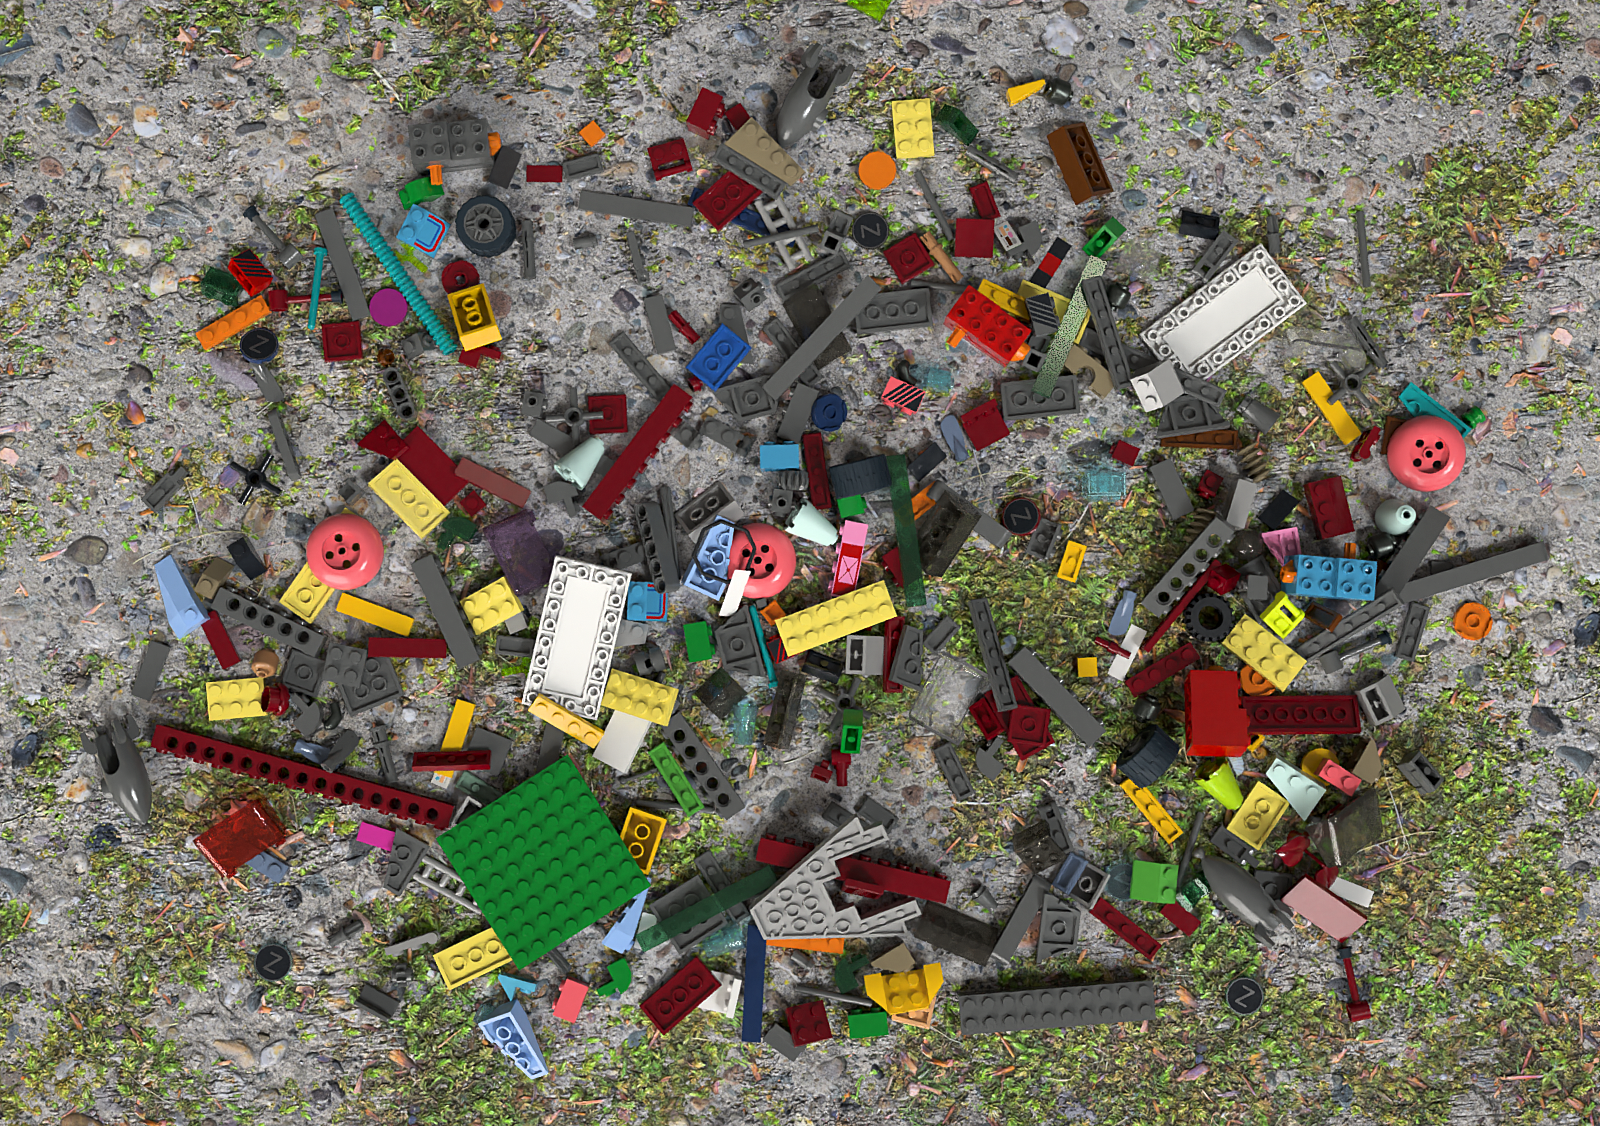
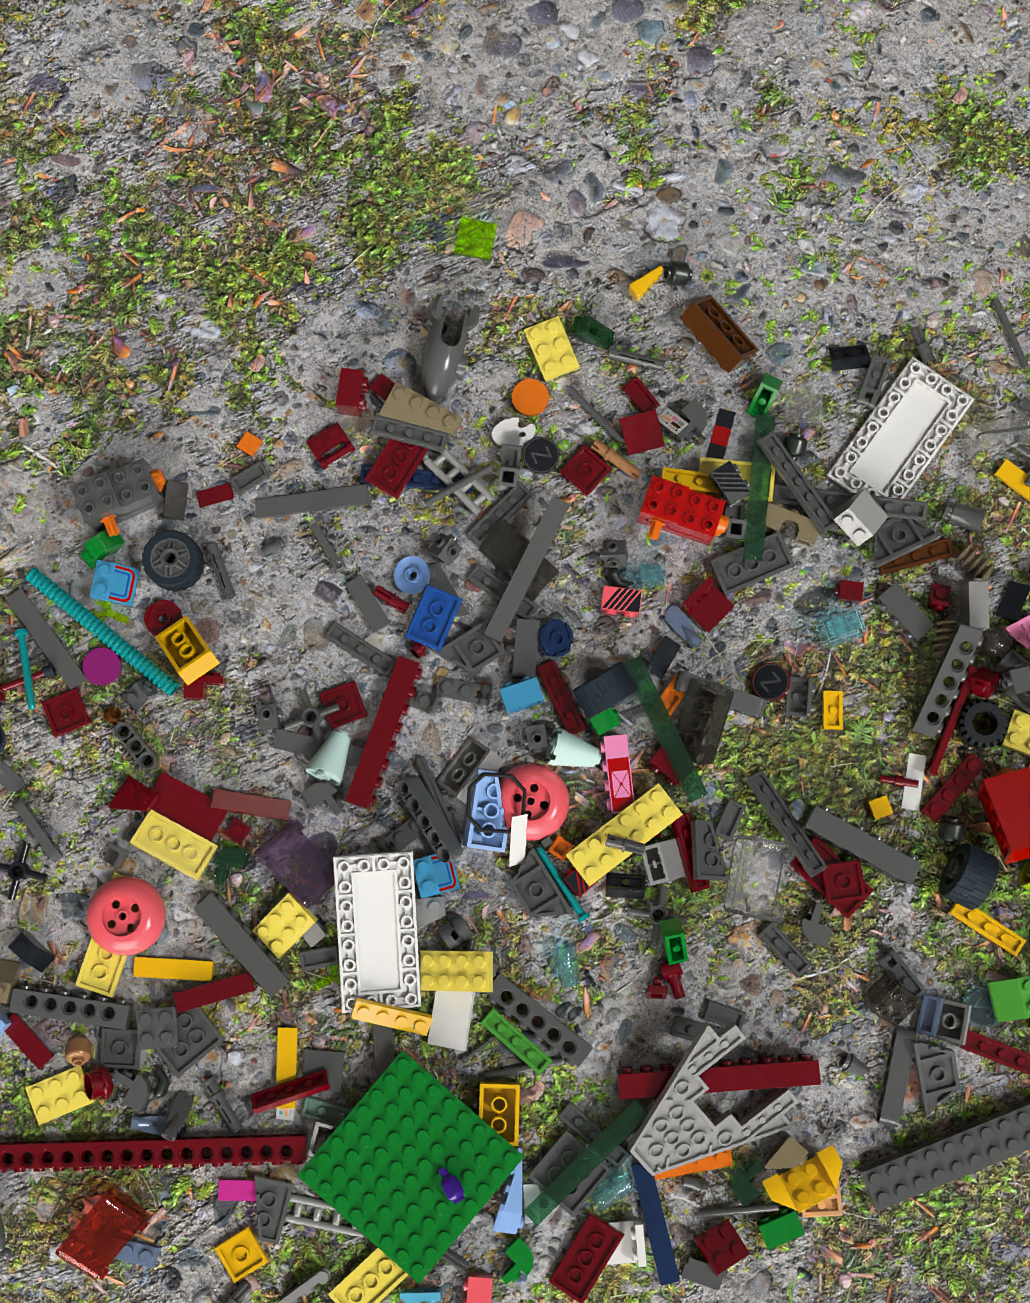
camera: 15 degrees left, 5 degrees down
green brick [683,621,716,663] -> none
clear smoke slope [694,666,748,720] -> none
clear smoke brick [763,669,807,750] -> none
dark grey gear [777,470,809,490] -> none
dark red tile [840,878,885,900] -> none
dark grey plate [855,288,933,335] -> none
dark grey bar [911,279,968,293] -> none
clear smoke slope [913,900,998,967] -> none
dark red plate [968,698,1005,741] -> none
sand blue piece [1108,589,1138,635] -> none
none -> yellow tile [214,1225,269,1283]
none -> medium blue dish [394,556,430,594]
none -> dark purple plant [439,1167,465,1204]
none -> piece [492,416,536,446]
none -> dark grey brick [599,539,628,568]
none -> dark grey axle [605,834,645,855]

